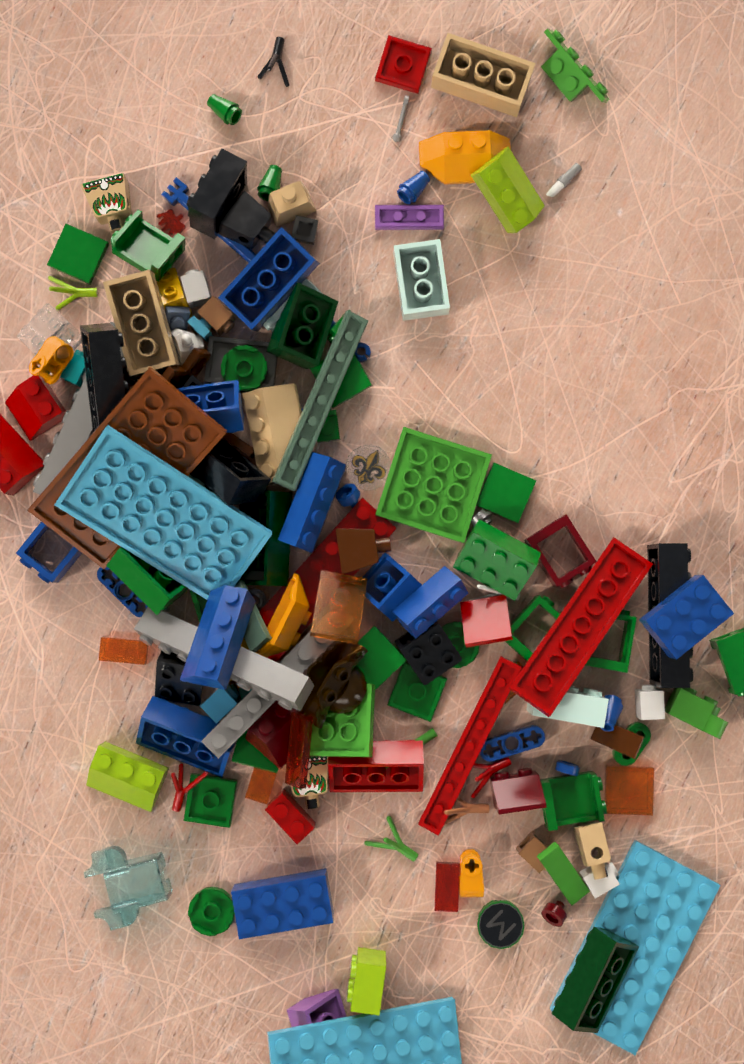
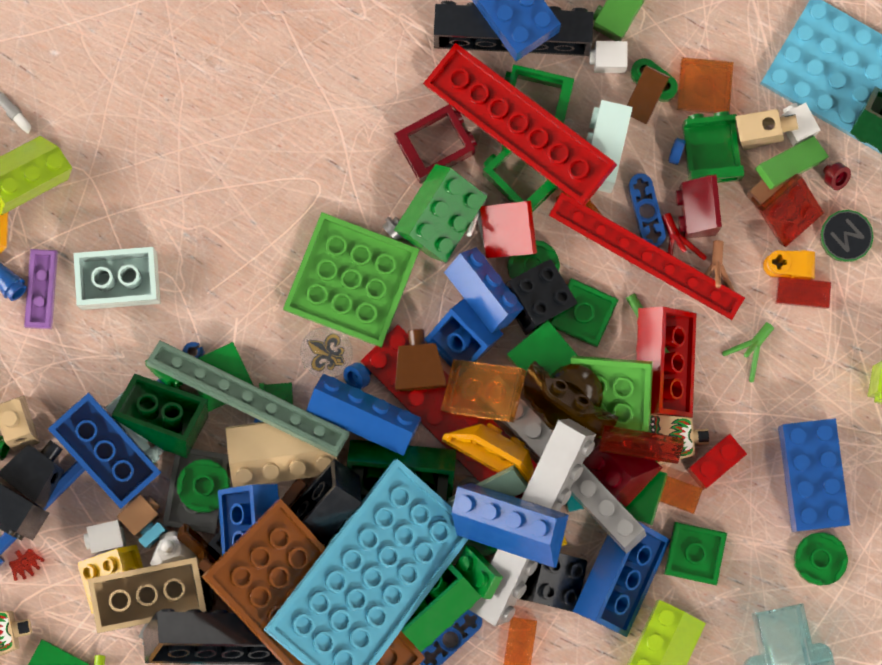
camera: 85 degrees left, 5 degrees down
panel [111,209,185,282] -> none
sand blue plate [165,306,190,331] -> none
red plant [171,763,209,812] -> none
dark azure brick [200,683,241,724] -> none
dark grey plate [291,215,319,245] -> none
green tile [476,463,536,524] -> none
blue cone [600,695,623,732] -> none
none -> green plate [455,545,503,599]
none -> clear red plate [758,174,824,247]

